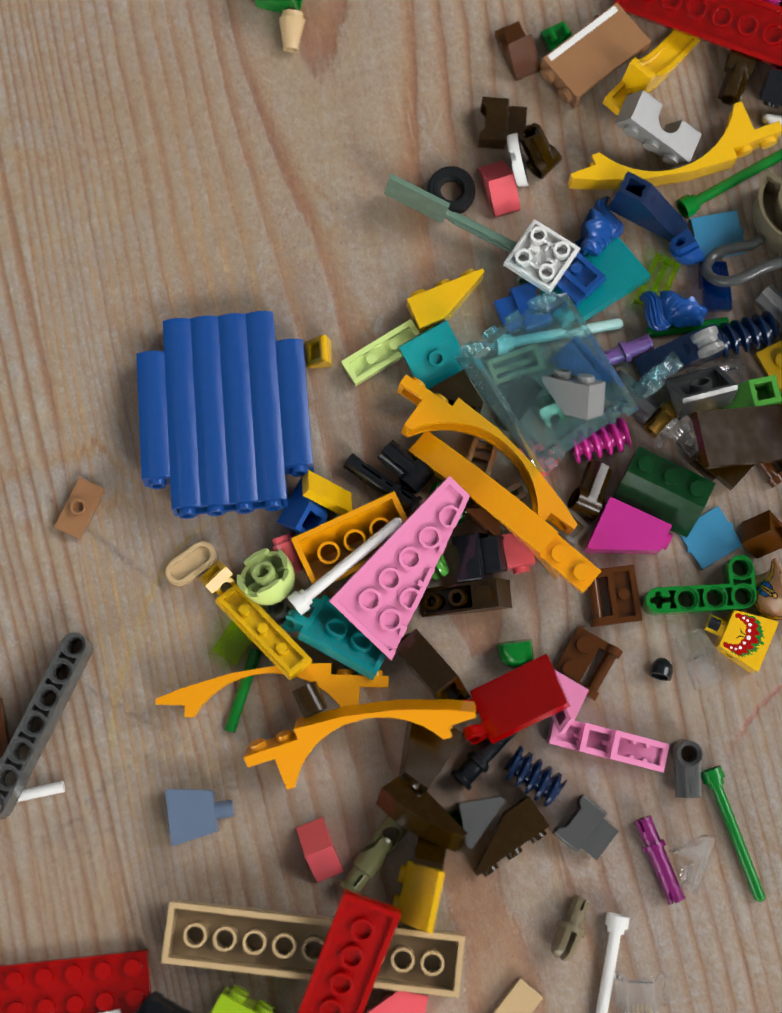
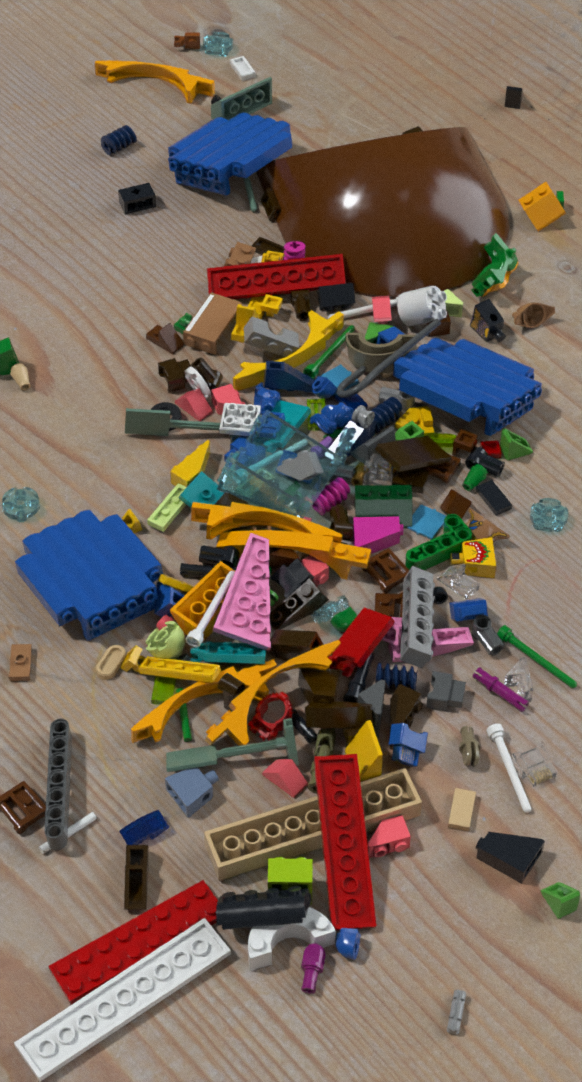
camera: 25 degrees left, 30 degrees down
none -> clear light blue plate [2,487,40,522]
none -> clear blue slope [119,810,170,845]
none -> dark brown slope [124,845,149,910]
none -> sand green piece [166,718,299,772]
none -> coral slope [211,384,245,415]
none -> red piece [248,692,293,741]
none -> yellow tile [261,294,283,317]
none -> black axle [291,709,317,743]
none -> clear light blue plate [311,595,350,624]
none -> blue piece [388,723,428,767]
none -> light grey brick [400,566,435,668]
none -> blue piece [449,598,488,621]

